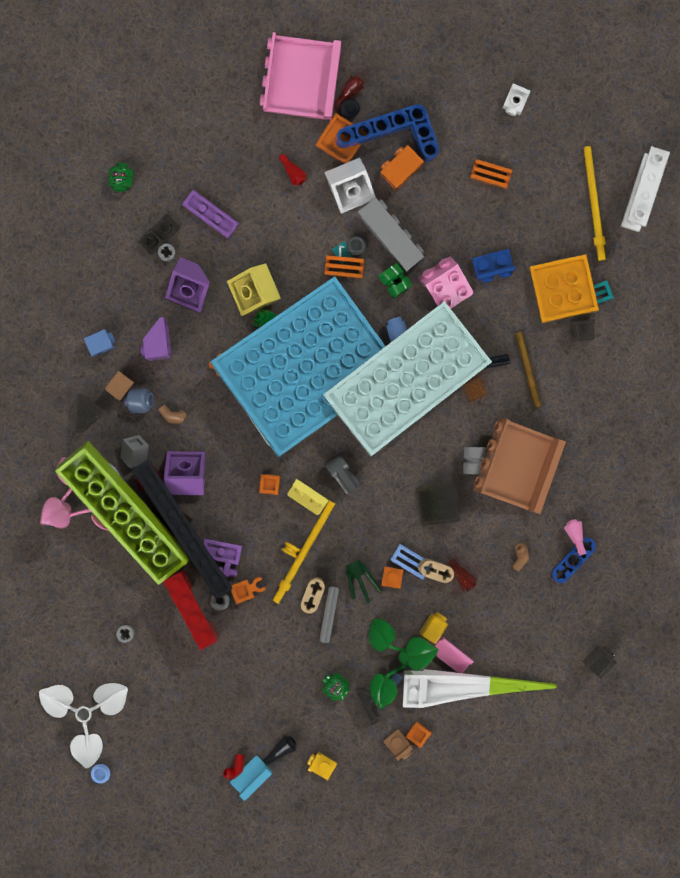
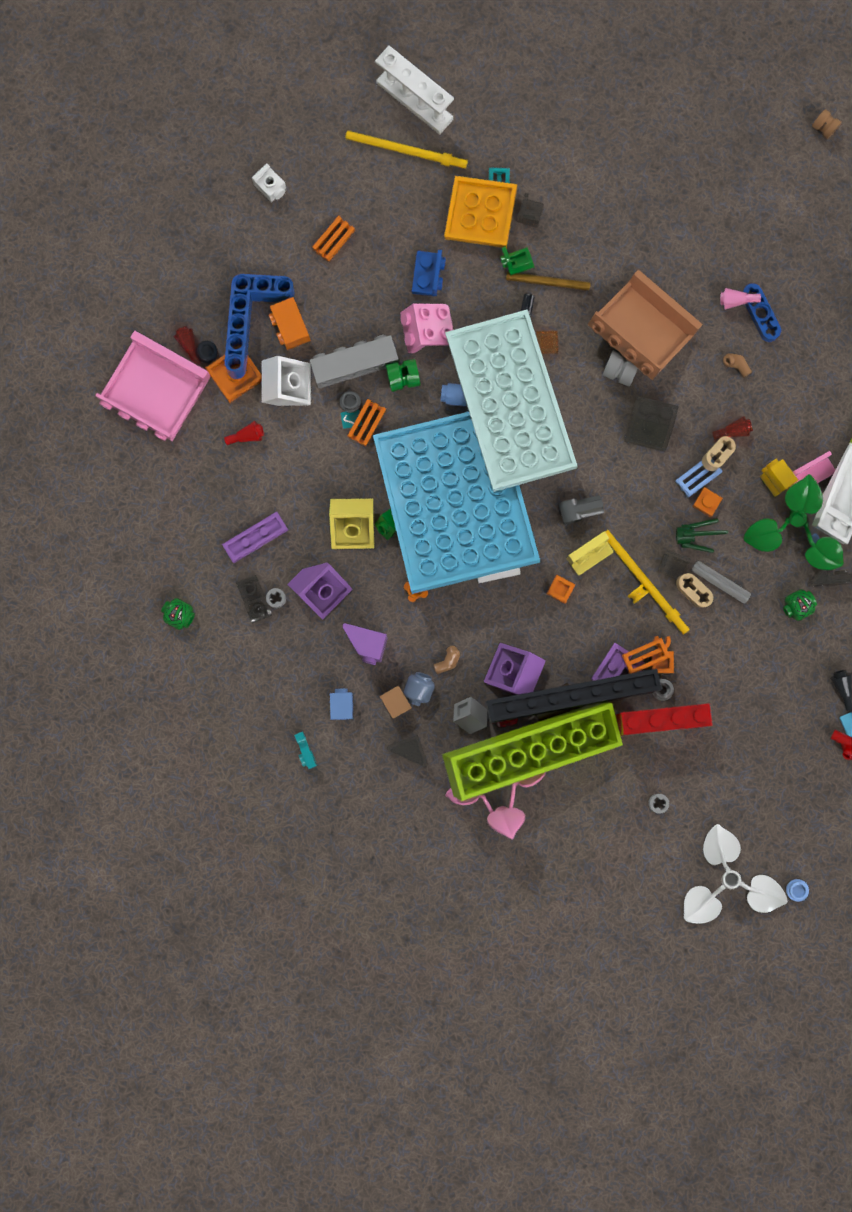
camera: 70 degrees left, 5 degrees down
none -> teal plate [294,732,318,769]
none -> green bracket [500,246,534,276]
none -> orange tile [621,638,670,674]

